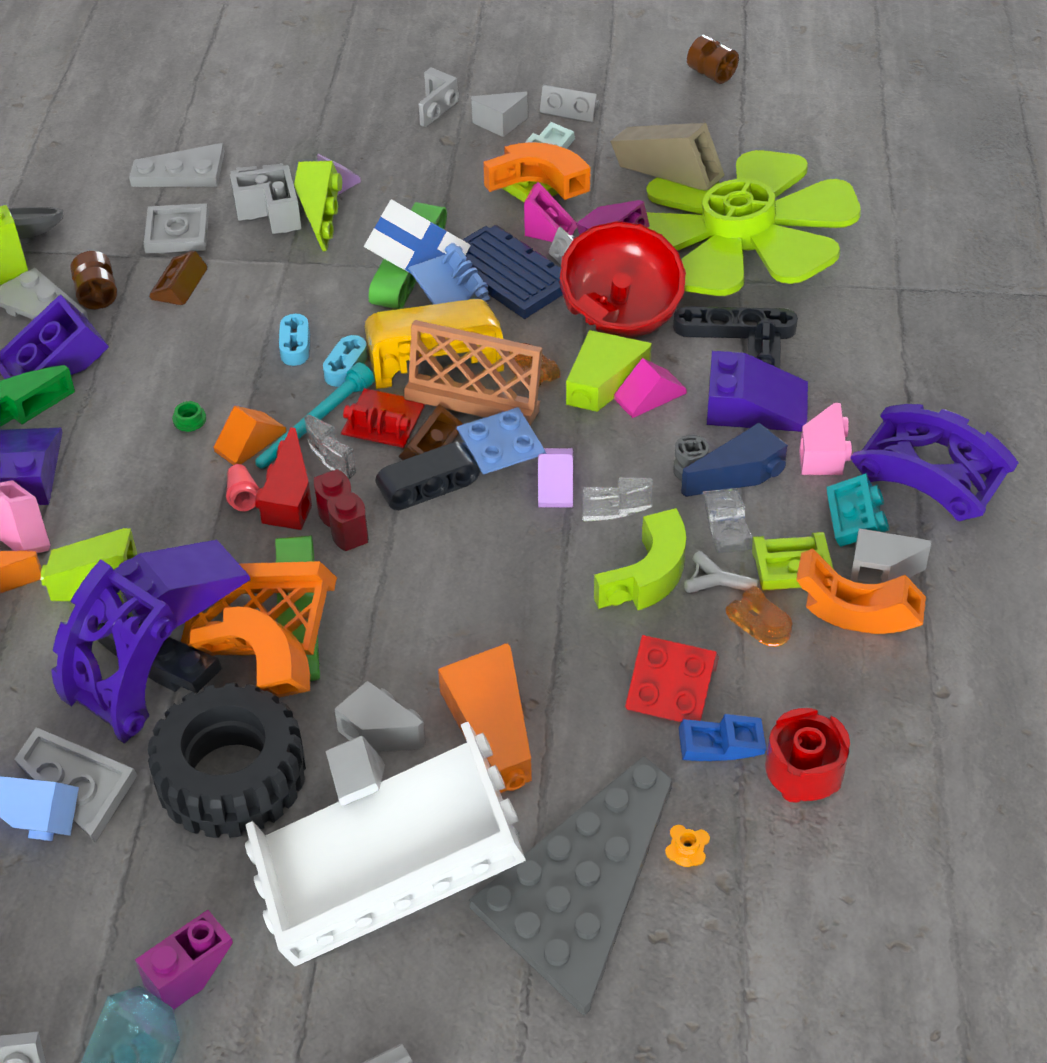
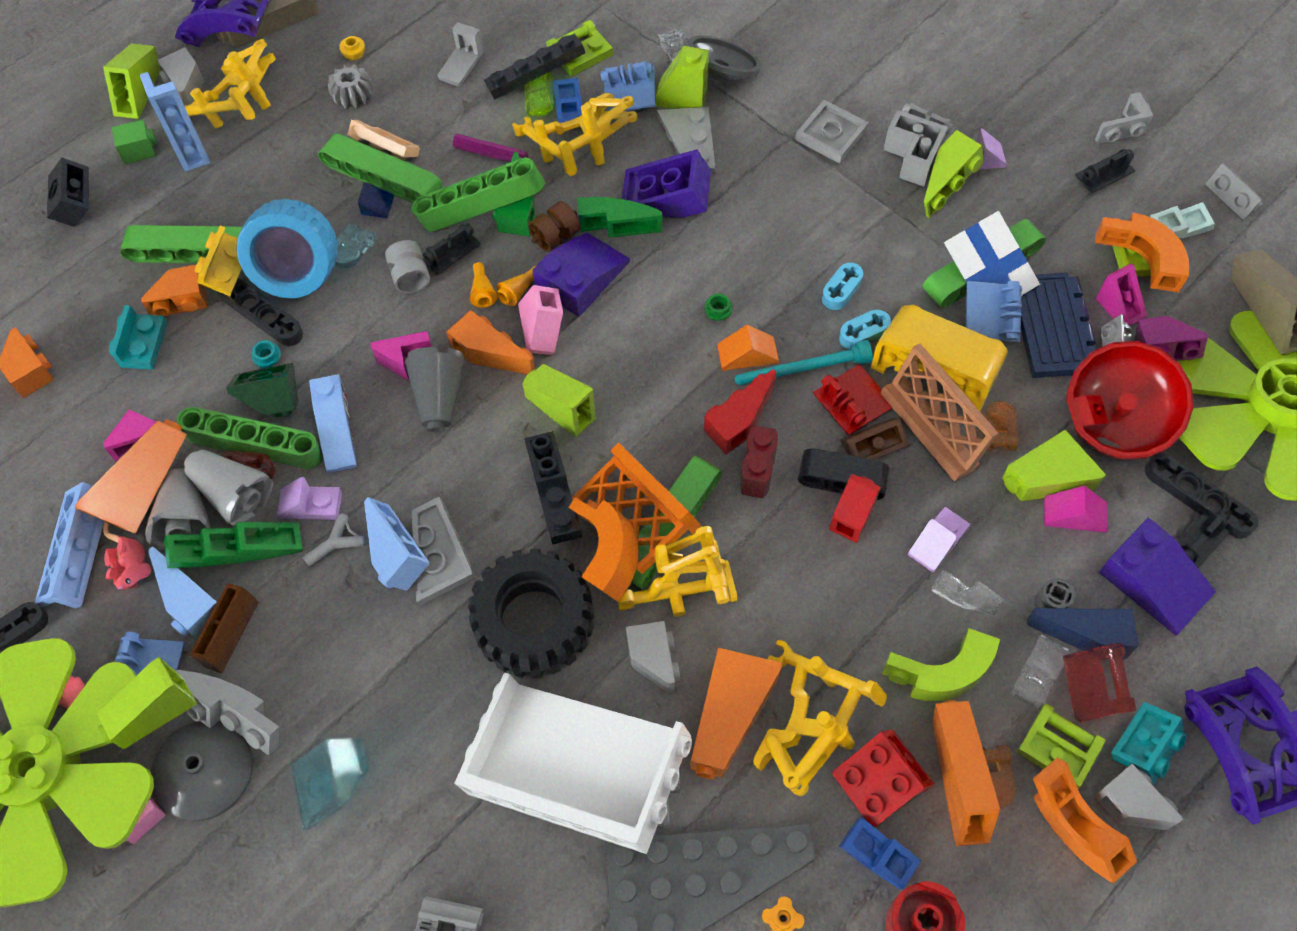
camera: 40 degrees right, 15 degrees up
dark purple fence [52,559,178,744] -> none
reddish brown wheel [70,251,117,310] -> none
dark purple slope [114,539,251,630] -> none
light grey wing [129,143,225,187] -> none
magenta slope [135,910,233,1014] -> none
reddish brown slope [149,251,208,305] -> none
coral cone [226,464,259,511] -> none
clear slope [305,414,356,479] -> none
light grey slope [325,735,385,806] -> none
medium blue hinge [457,407,546,474] -> none
light grey slope [471,92,528,137] -> none
light grey piece [684,551,759,593] -> none
bright pink slope [799,403,852,475] -> none
none -> yellow piece [618,526,738,617]
none -> yellow piece [753,640,887,796]
none -> red slope [829,474,881,543]
none -> orange slope [932,700,1000,847]
none -> clear red plate [1063,643,1136,723]
none -> black hinge [1075,149,1135,193]

